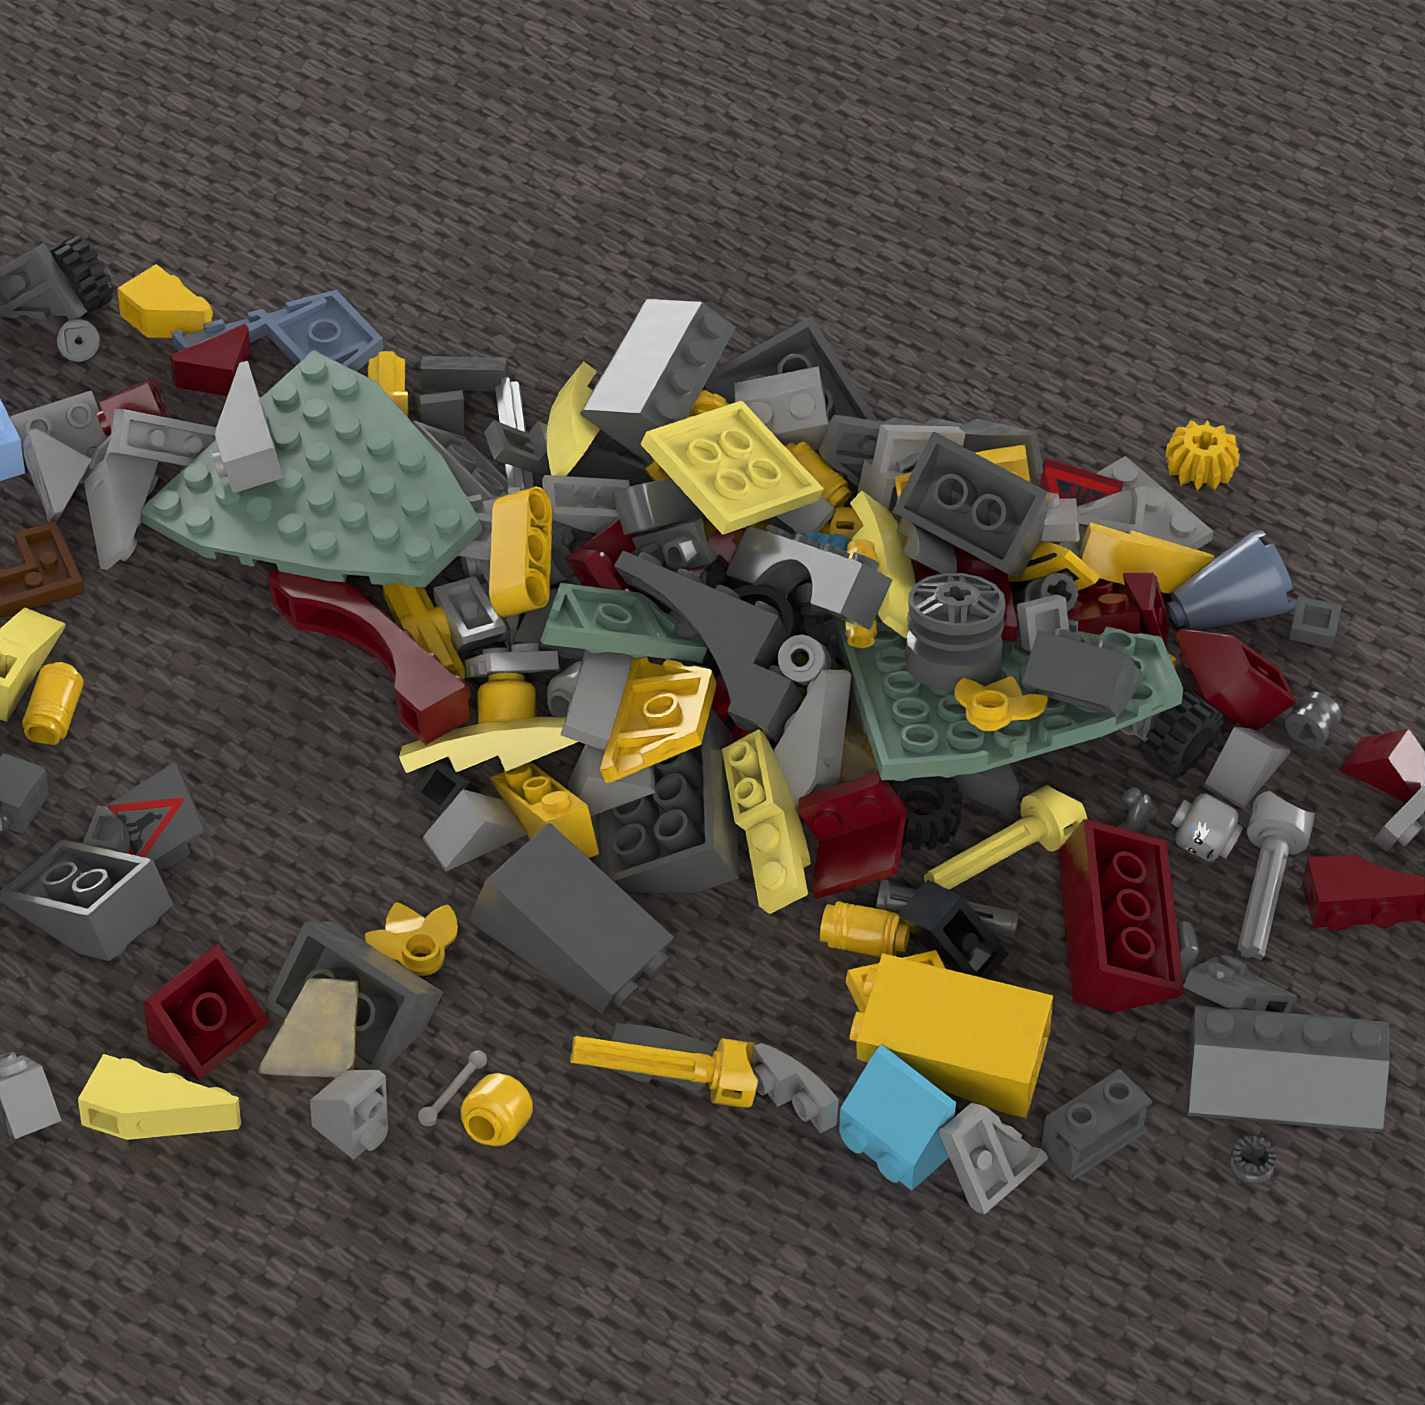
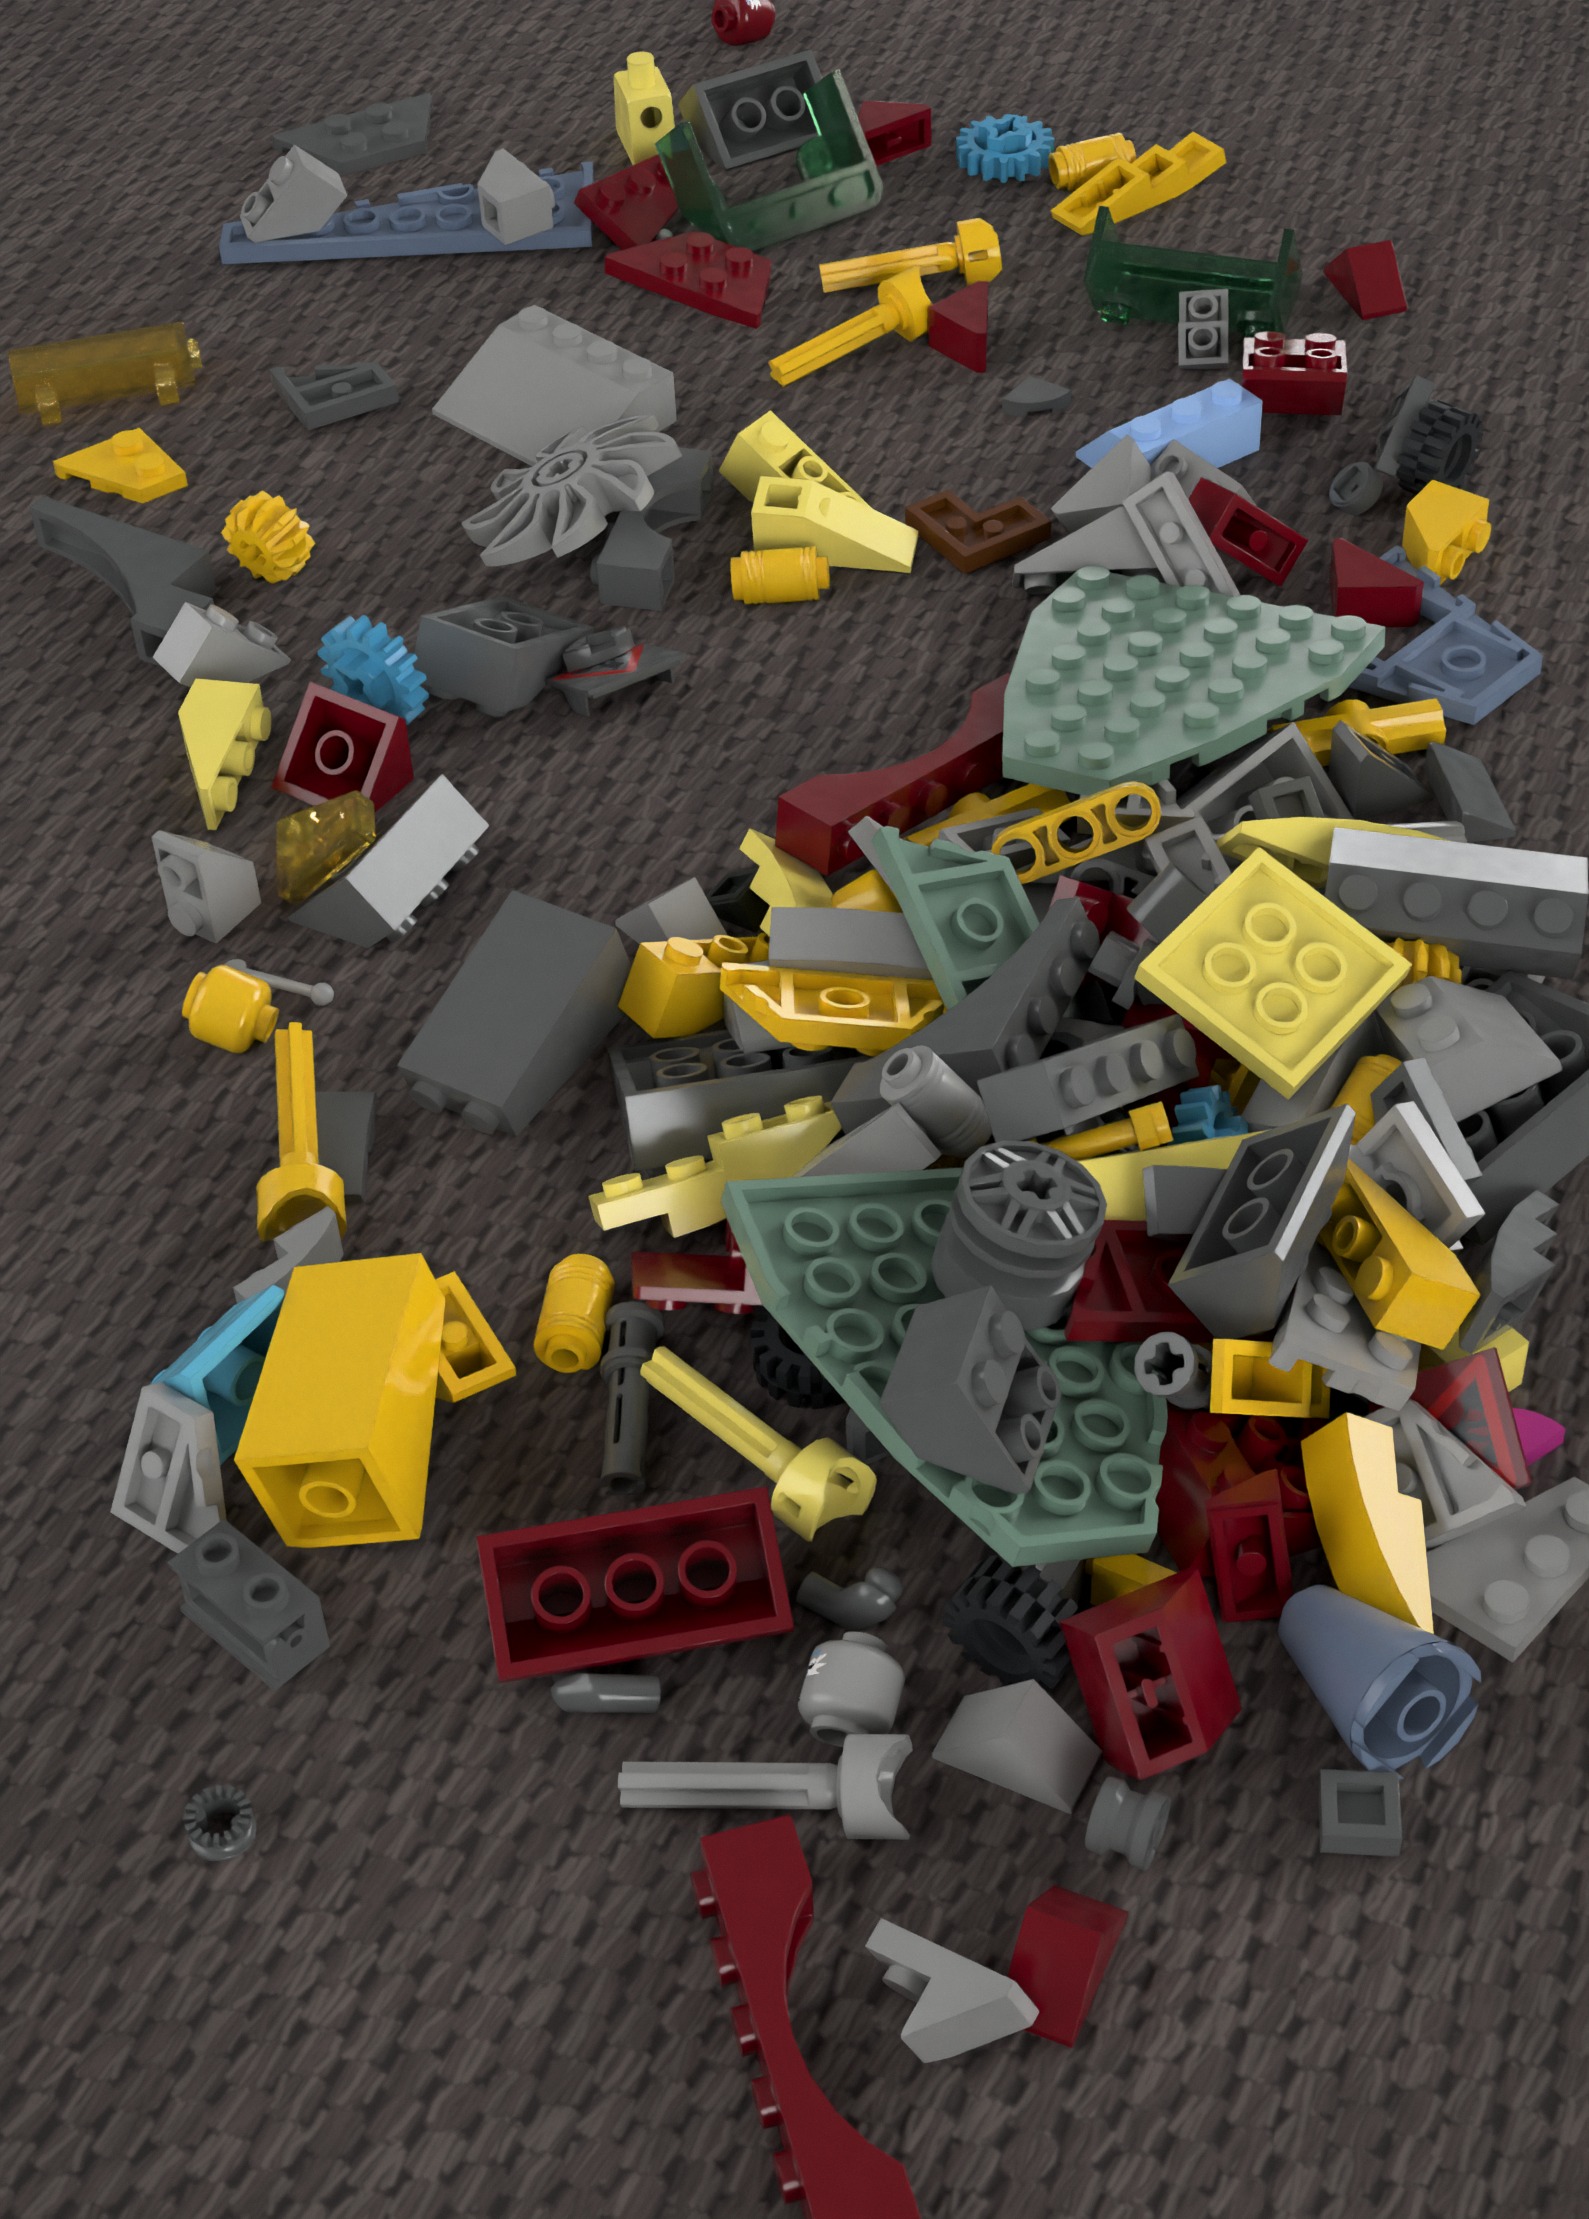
camera: 85 degrees right, 5 degrees down
light grey slope [211,361,284,493] -> none
yellow plate [365,902,458,976] -> none
black slope [898,880,1009,979] -> none
yellow plate [954,676,1048,731] -> none
light grey tile [1017,594,1069,652] -> none
dark grey wing [1183,955,1297,1013] -> none
slope [1188,1005,1390,1133] -> none
none -> dark azure gear [318,615,429,725]

